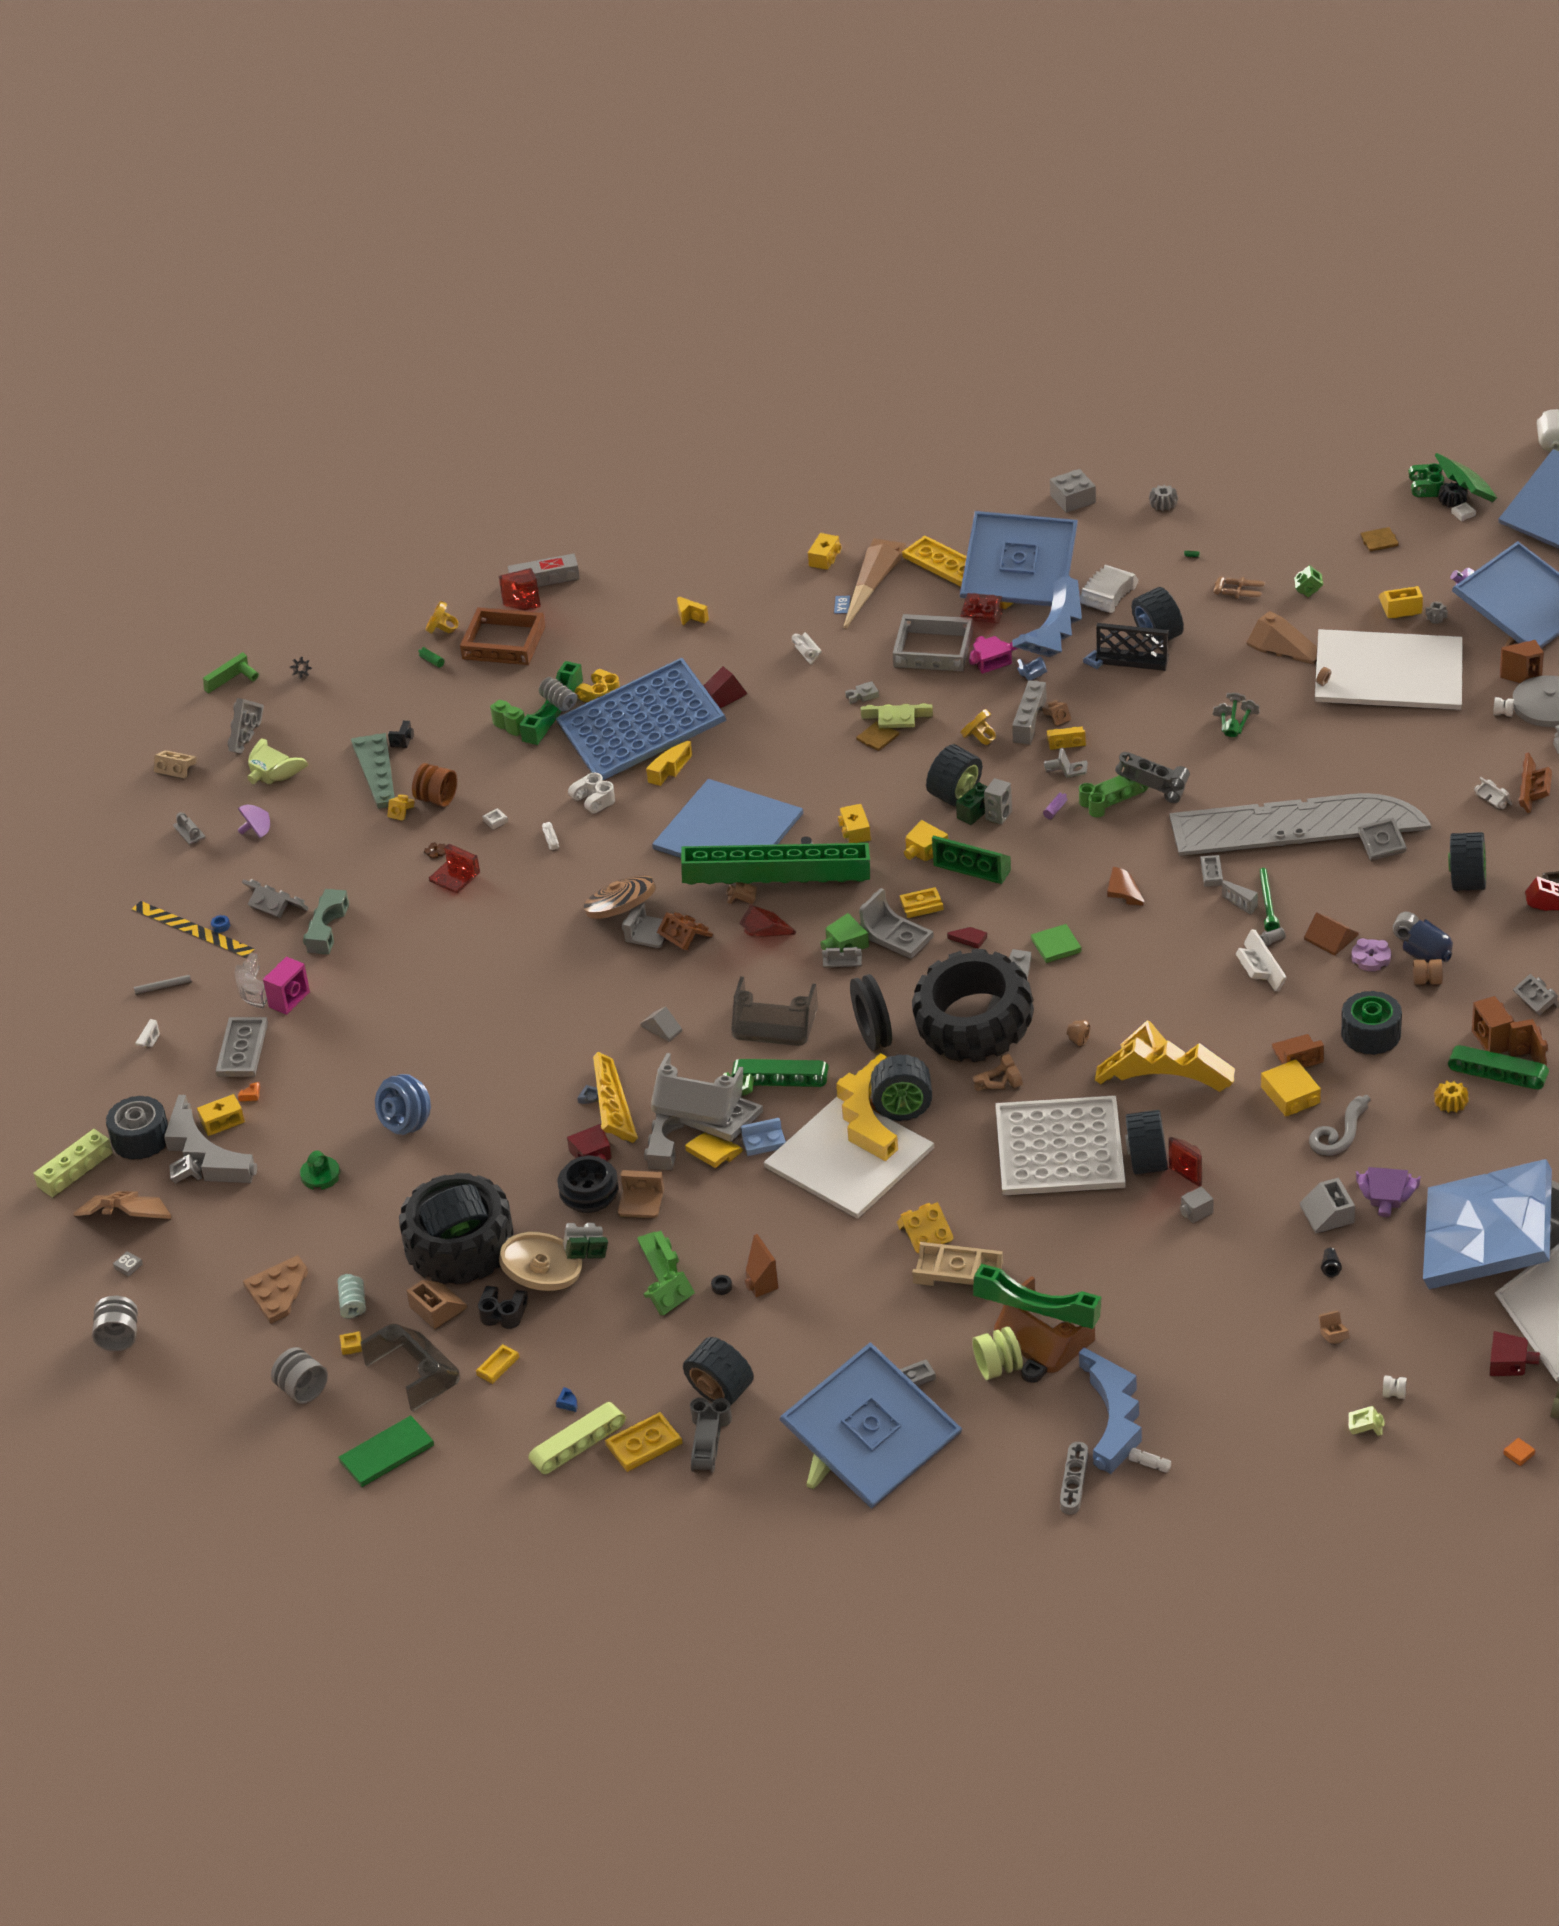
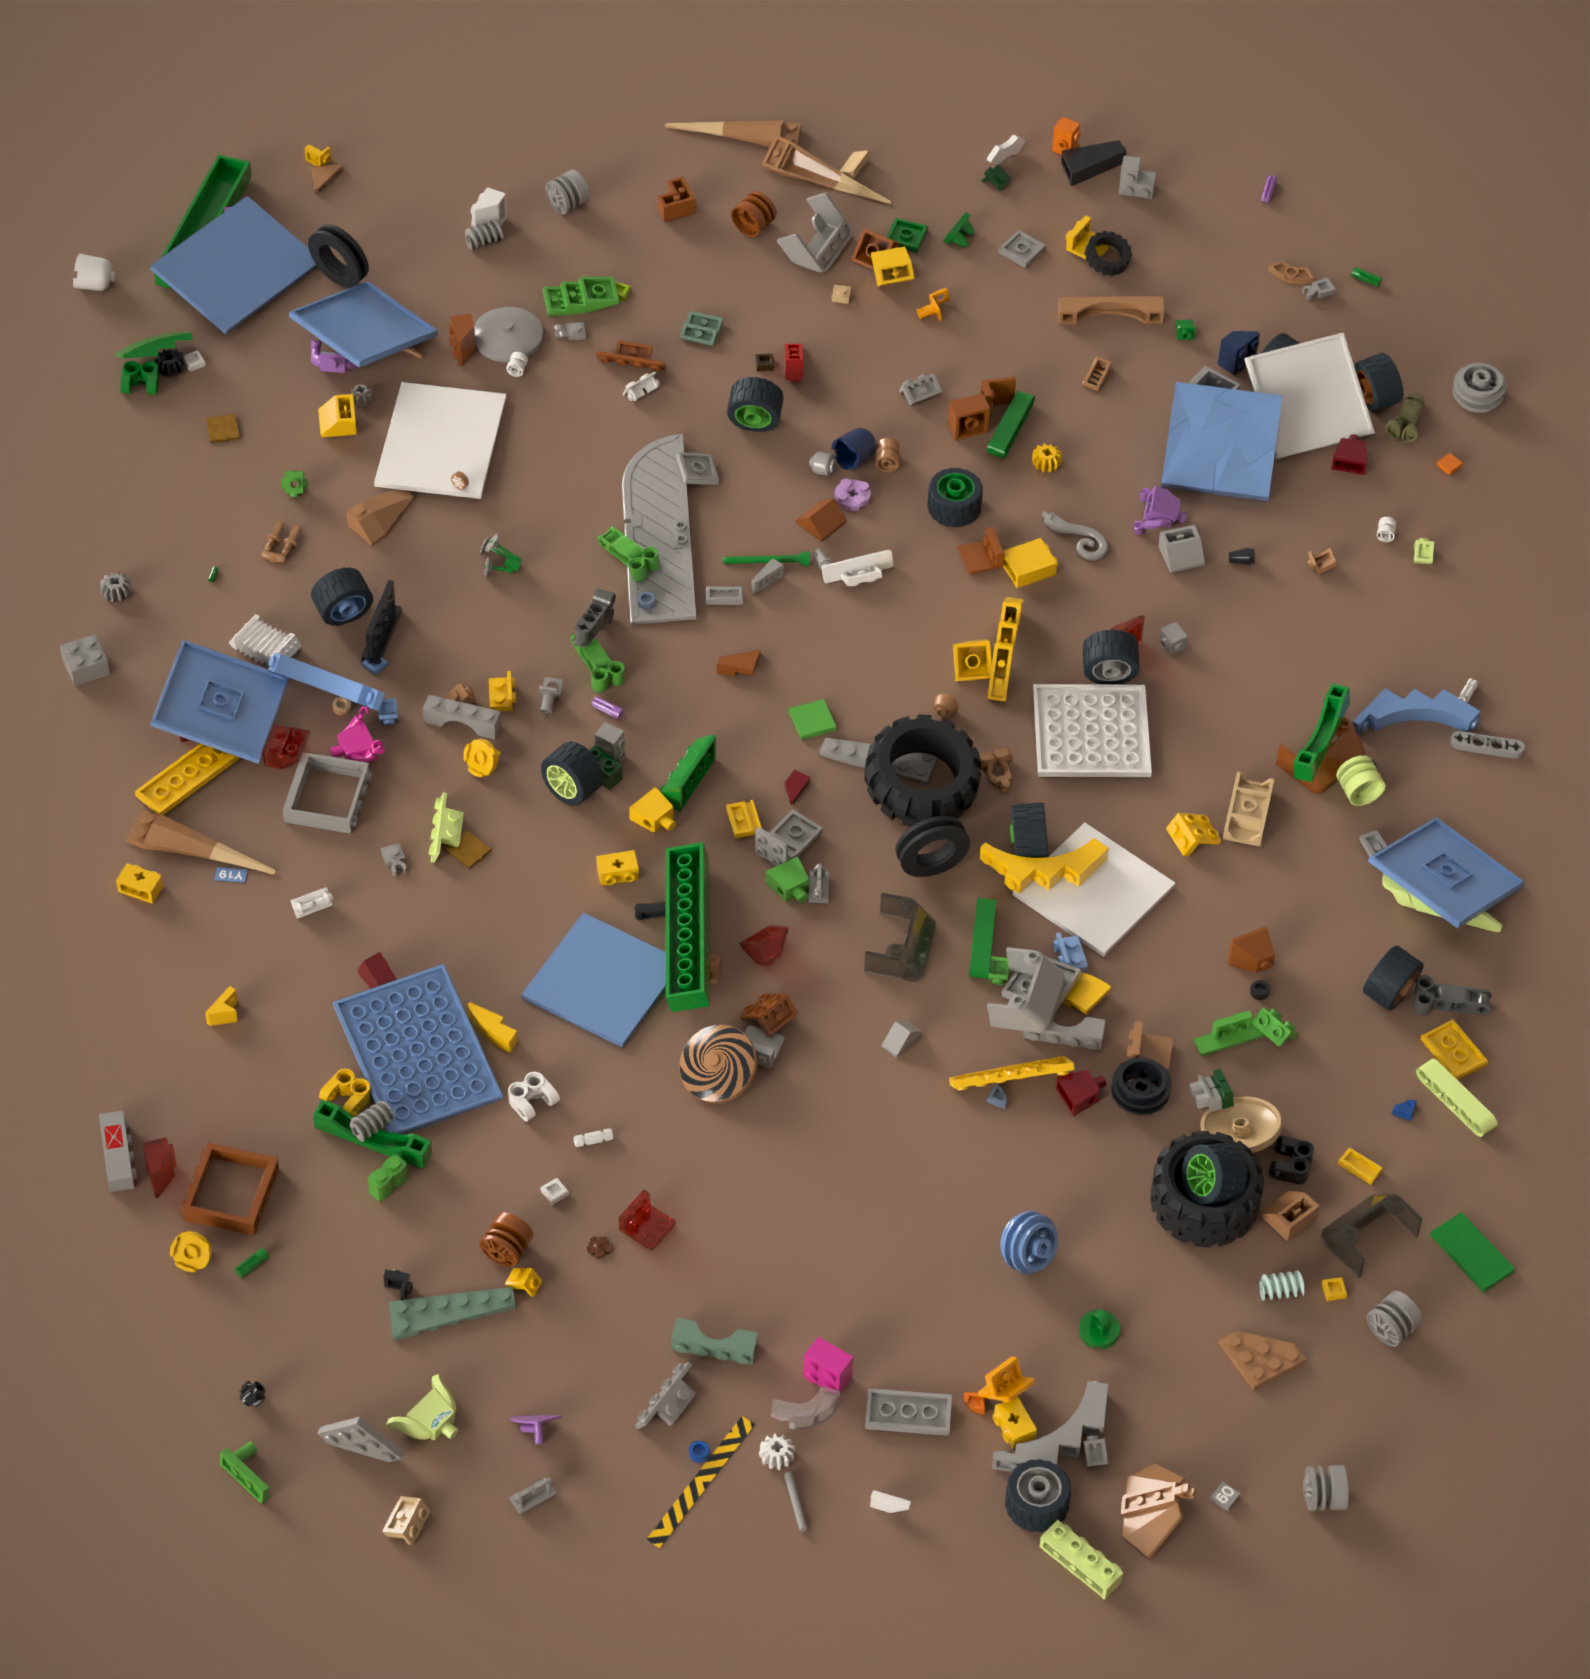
camera: 95 degrees left, 10 degrees up
none -> bright green piece [597,526,661,582]
none -> sand blue tile [638,591,656,610]
none -> white gear [759,1433,795,1471]
none -> light orange bracket [978,1356,1035,1402]

